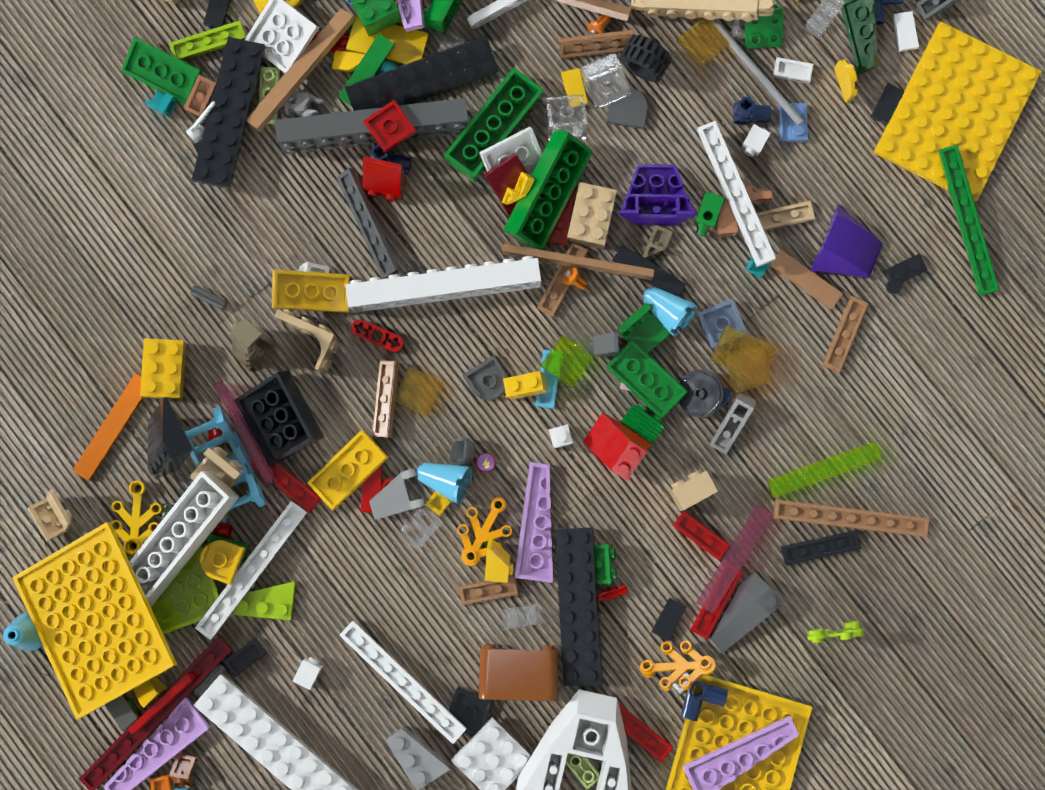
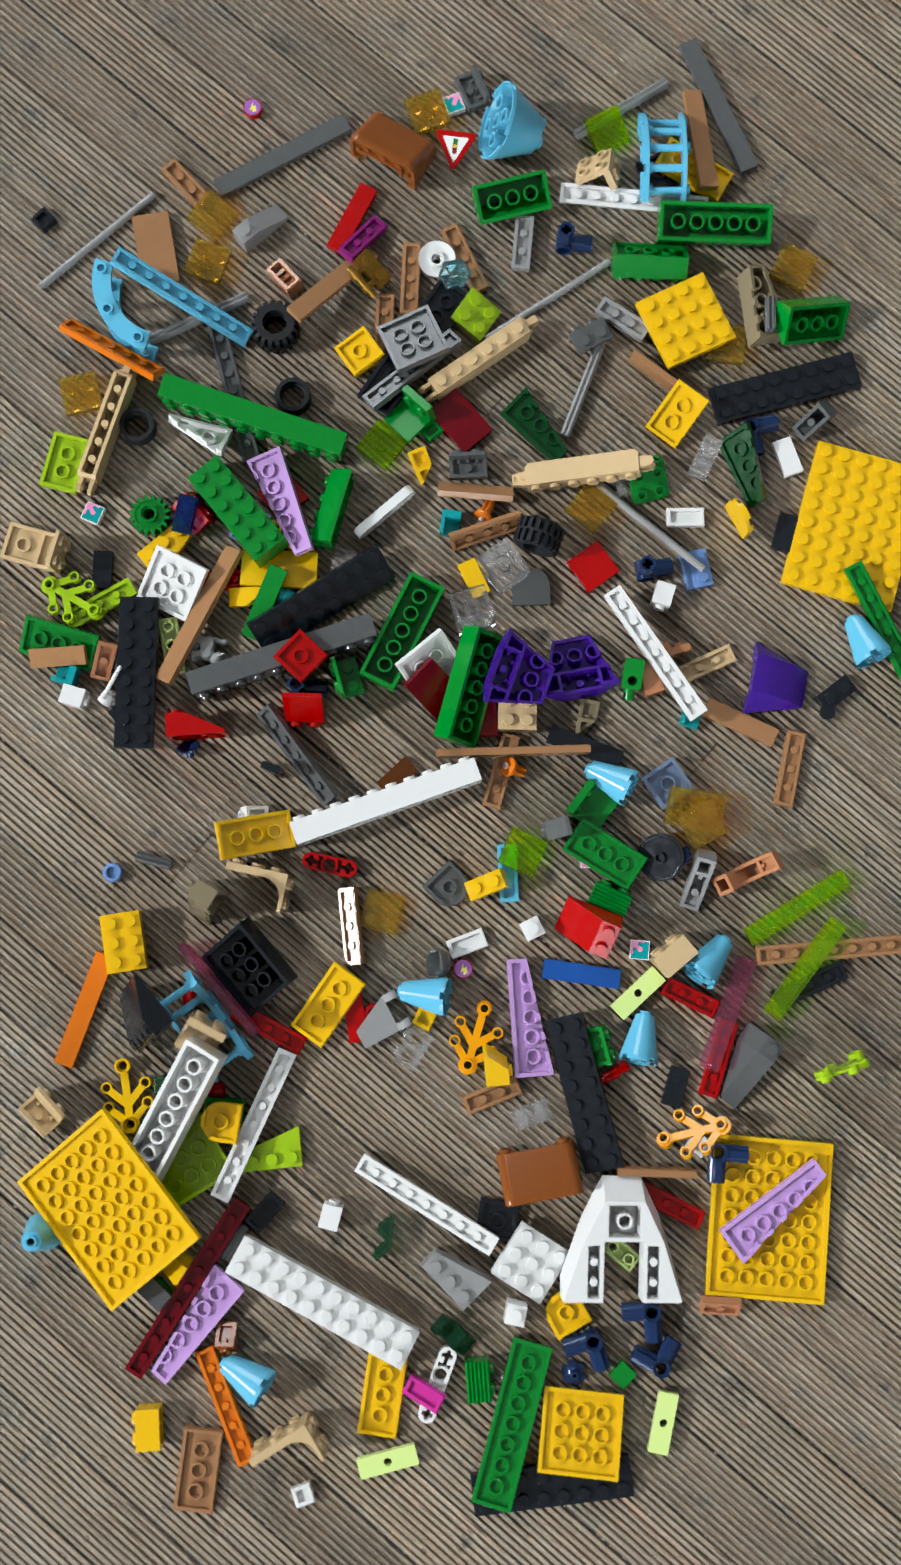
camera: 15 degrees left, 0 degrees up
red tile [128,672,196,734] -> none
yellow slope [502,172,535,205] -> none
none -> medium nougat tile [28,644,88,668]
none -> lime plant [41,571,105,624]
none -> white brick [58,683,91,710]
none -> medium blue tile [103,863,123,882]
none -> red slope [165,709,230,741]
none -> dark blue plant [176,740,200,758]
none -> black tile [260,761,285,778]
none -> green bracket [328,657,365,700]
none -> clear green slope [371,1213,394,1261]
none -> reddish brown tile [377,757,418,789]
none -> teal panel [440,509,462,537]
none -> white tile [446,928,489,959]
none -> dark purple wedge [483,629,555,705]
none -> blue tile [542,959,621,989]
none -> red tile [566,541,620,594]
none -> yellowish green tile [610,966,666,1020]
none -> medium nougat tile [616,1165,697,1179]
none -> medium azure cone [618,1010,658,1066]
none -> tile [629,939,650,960]
none -> medium azure cone [683,935,733,989]
none -> nougat arch [711,849,784,897]
none -> clear neon green plate [762,916,847,1022]
none -> medium azure cone [844,614,892,669]

